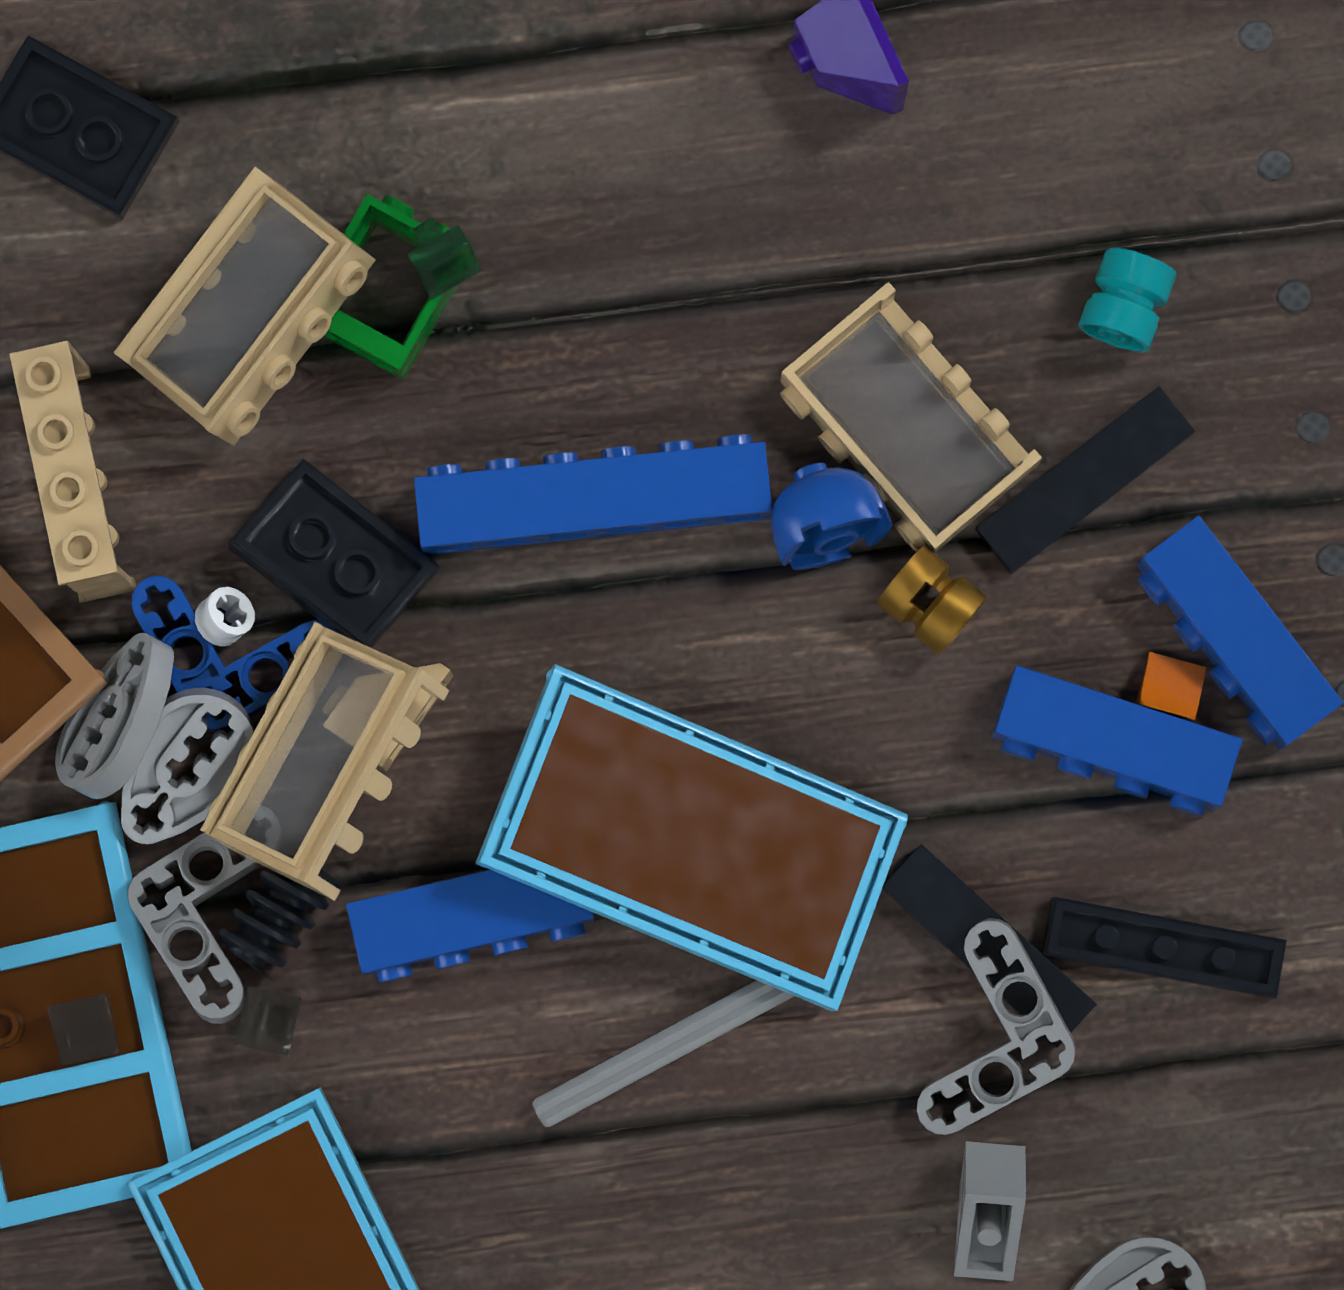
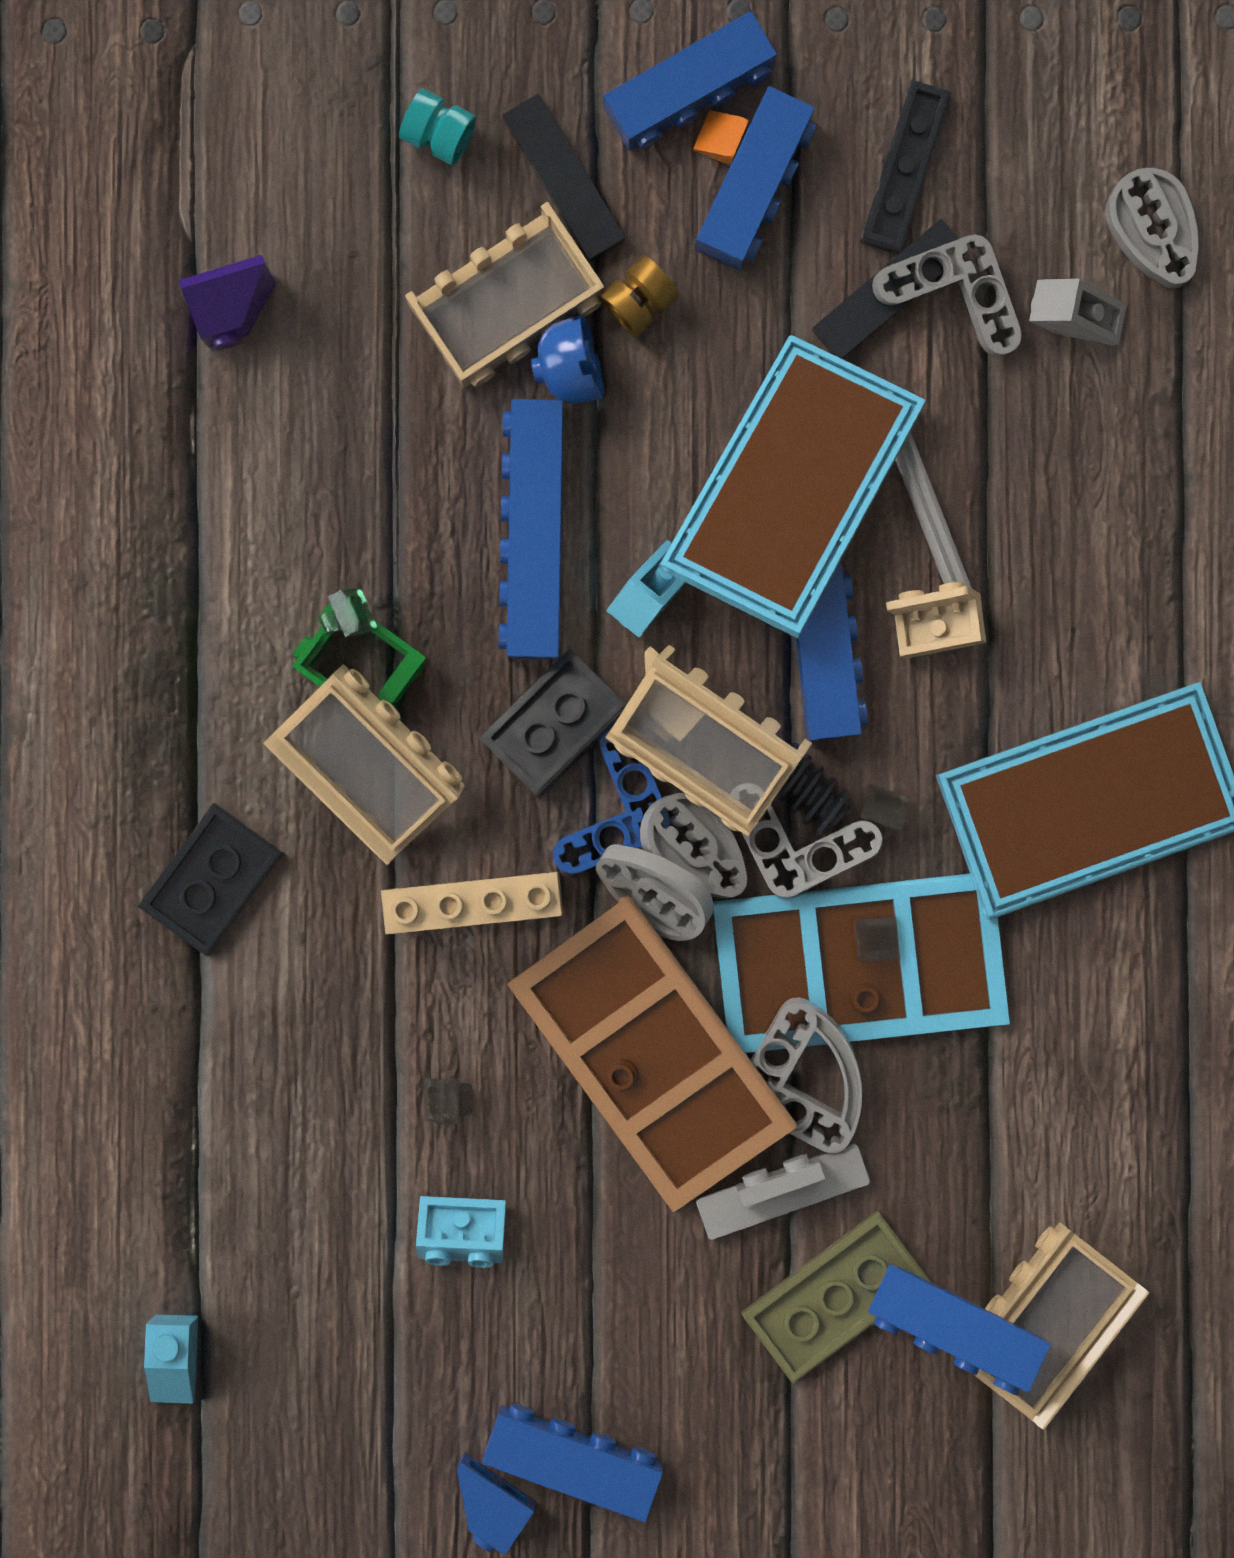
camera: 90 degrees left, 5 degrees up
white bush [195,587,255,646] -> none
none -> medium azure slope [606,540,686,638]
none -> tan bracket [886,582,986,659]

